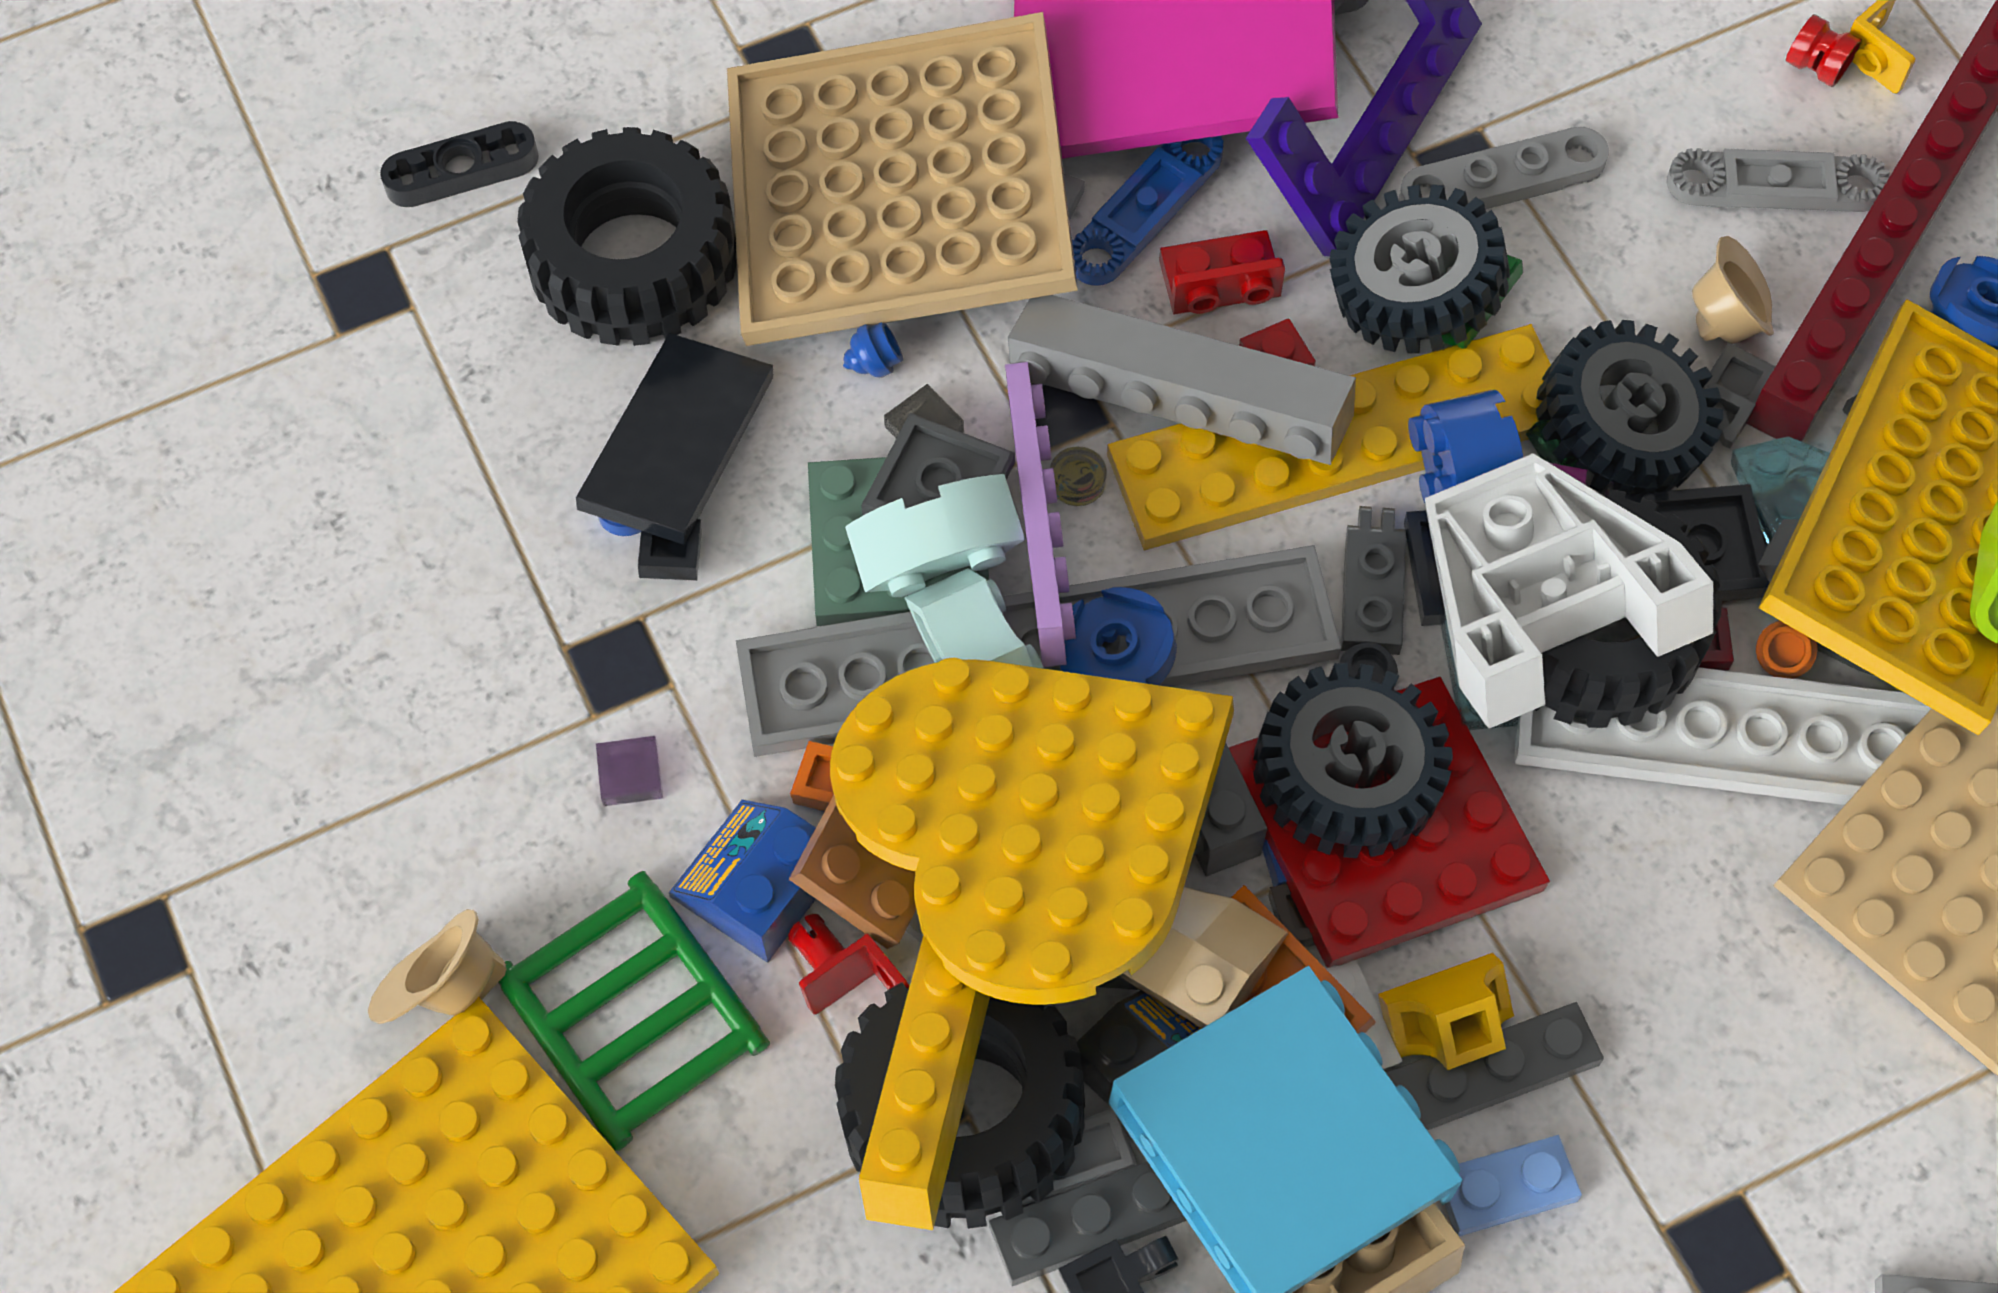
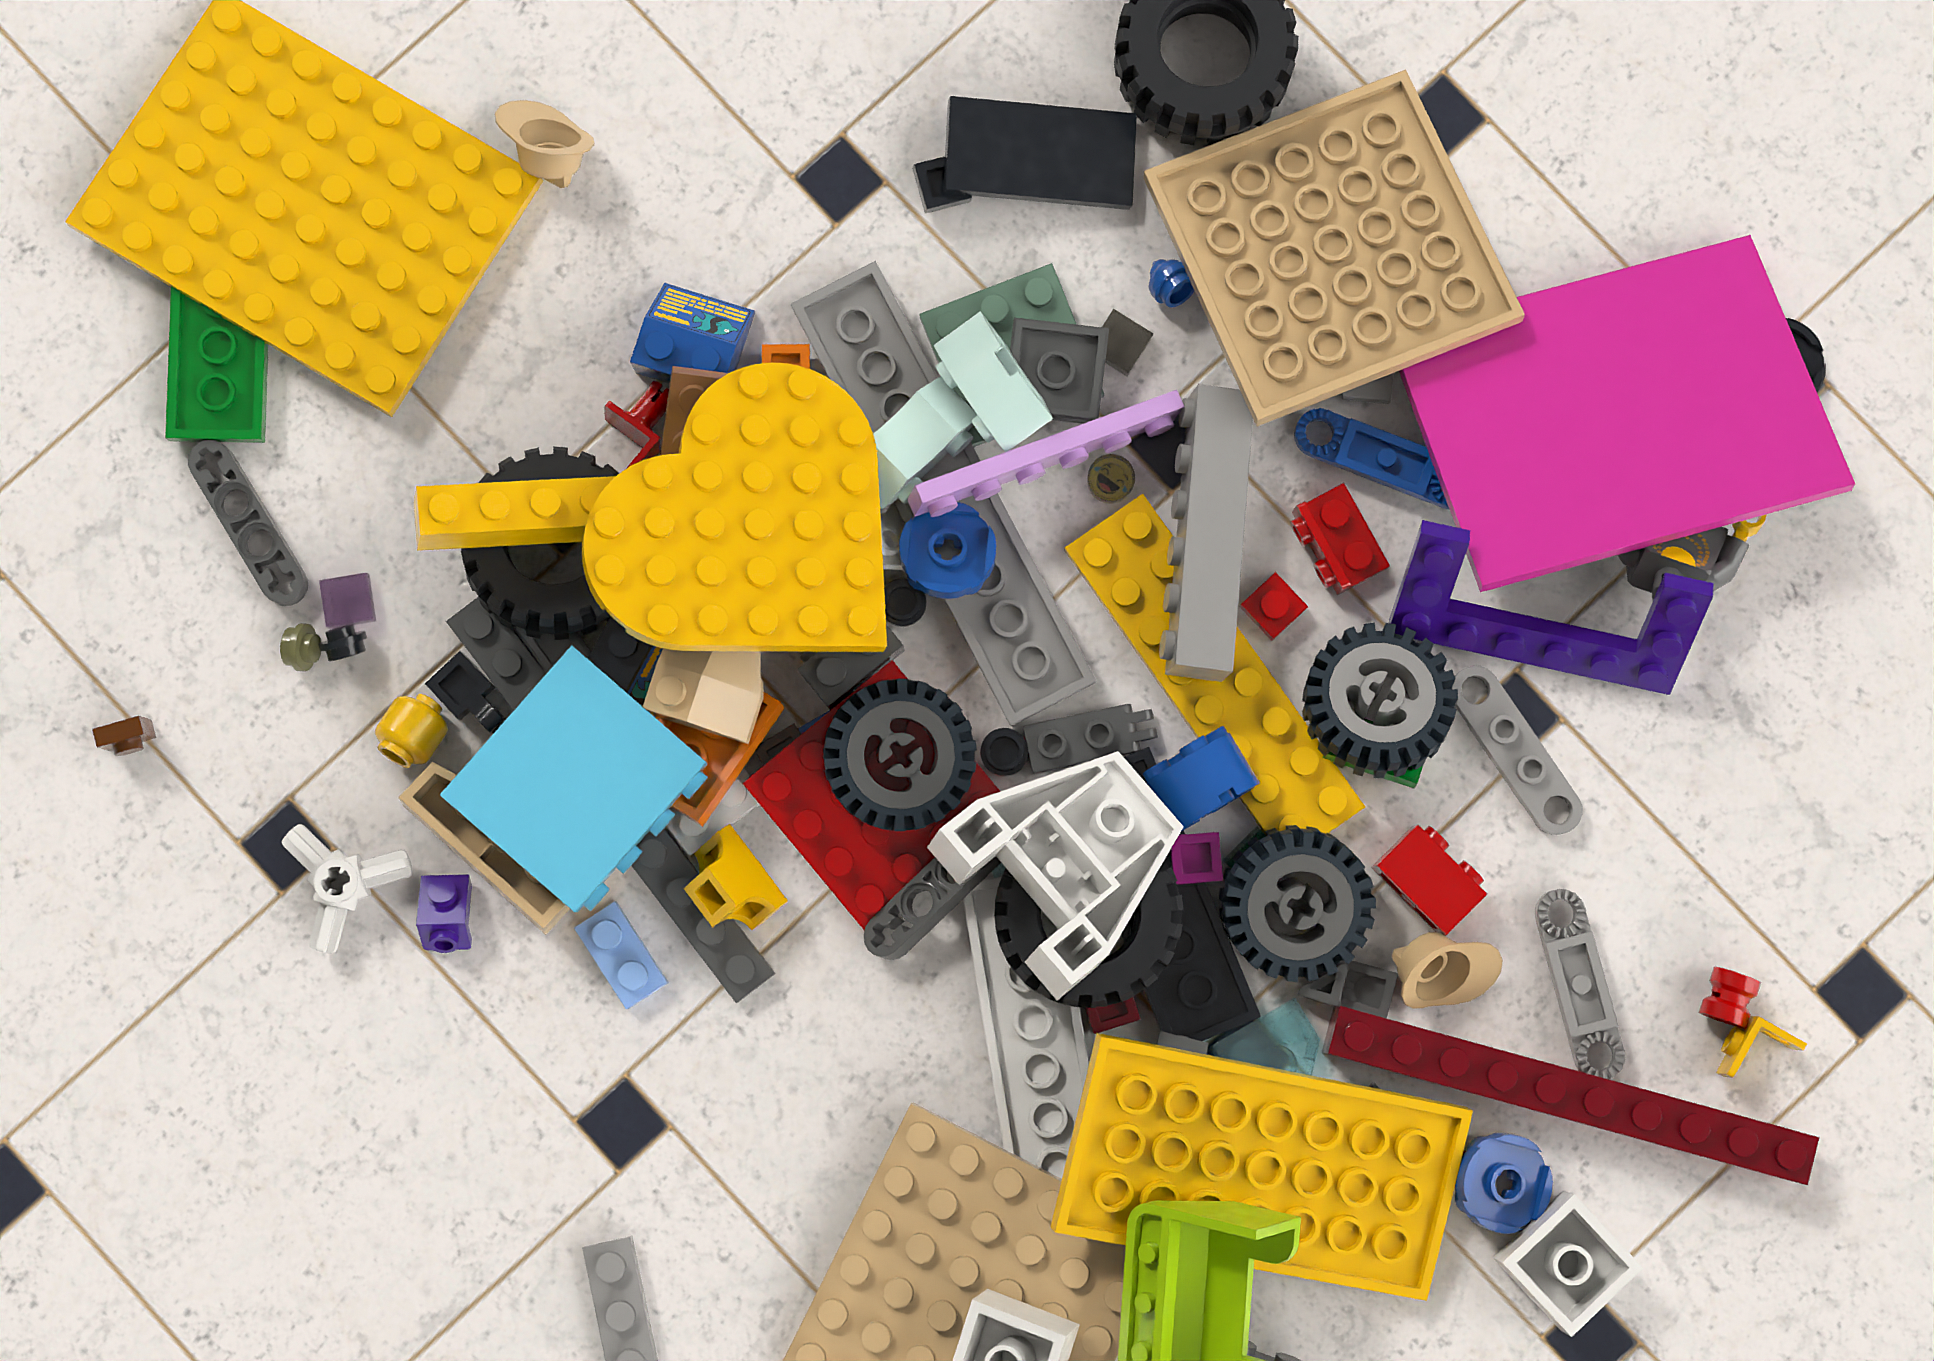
camera: 75 degrees right, 20 degrees up
green bar [498,871,770,1151] -> none
clear purple tile [596,736,663,807] -> none
none -> dark grey beam [863,856,1001,960]
none -> red brick [1371,825,1487,936]

